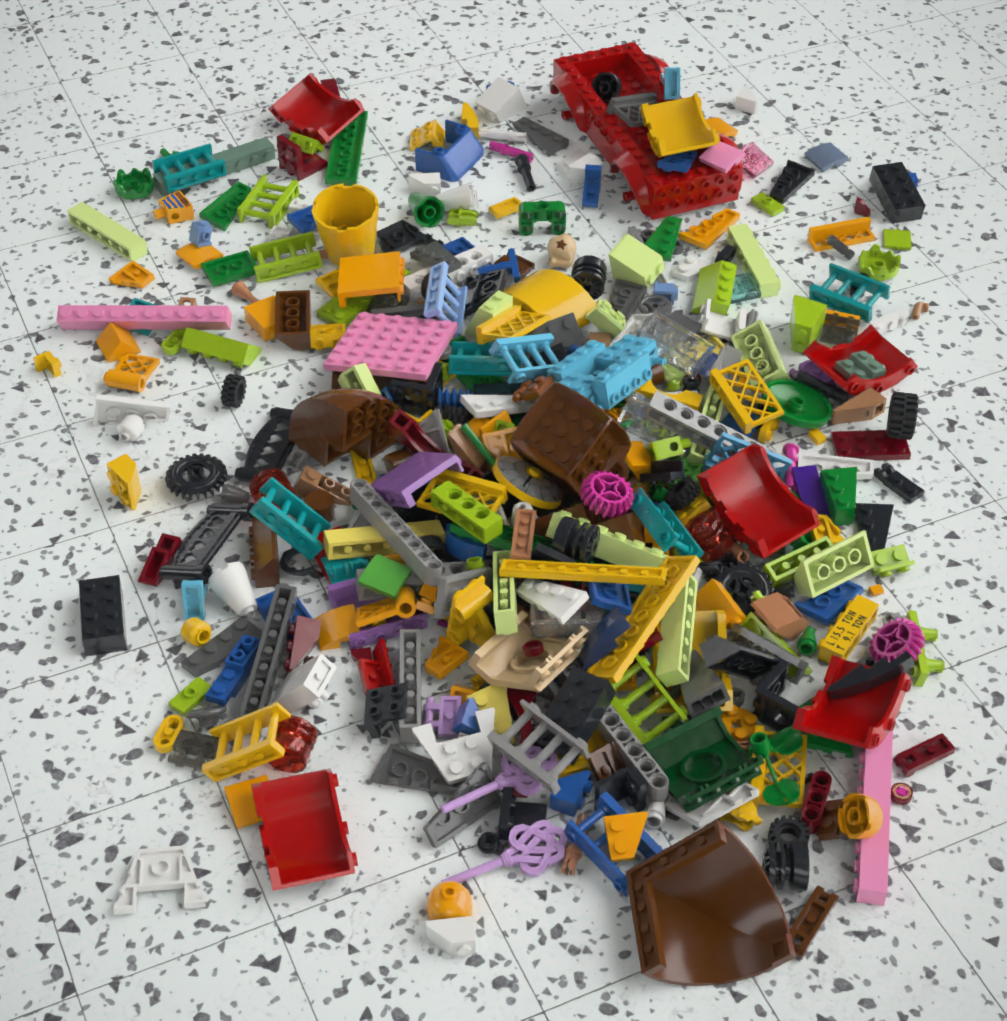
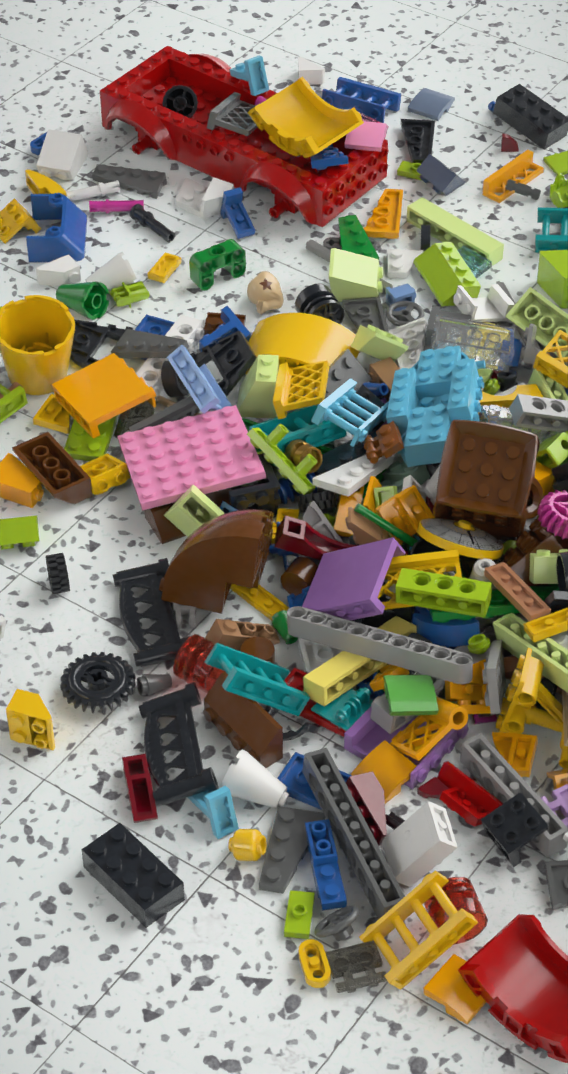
camera: 30 degrees left, 0 degrees up
none -> lime plate [247,424,318,495]
none -> pearl gold wheel [285,439,323,474]
none -> blue fence [322,77,401,123]
none -> dark blue slope [416,154,465,195]

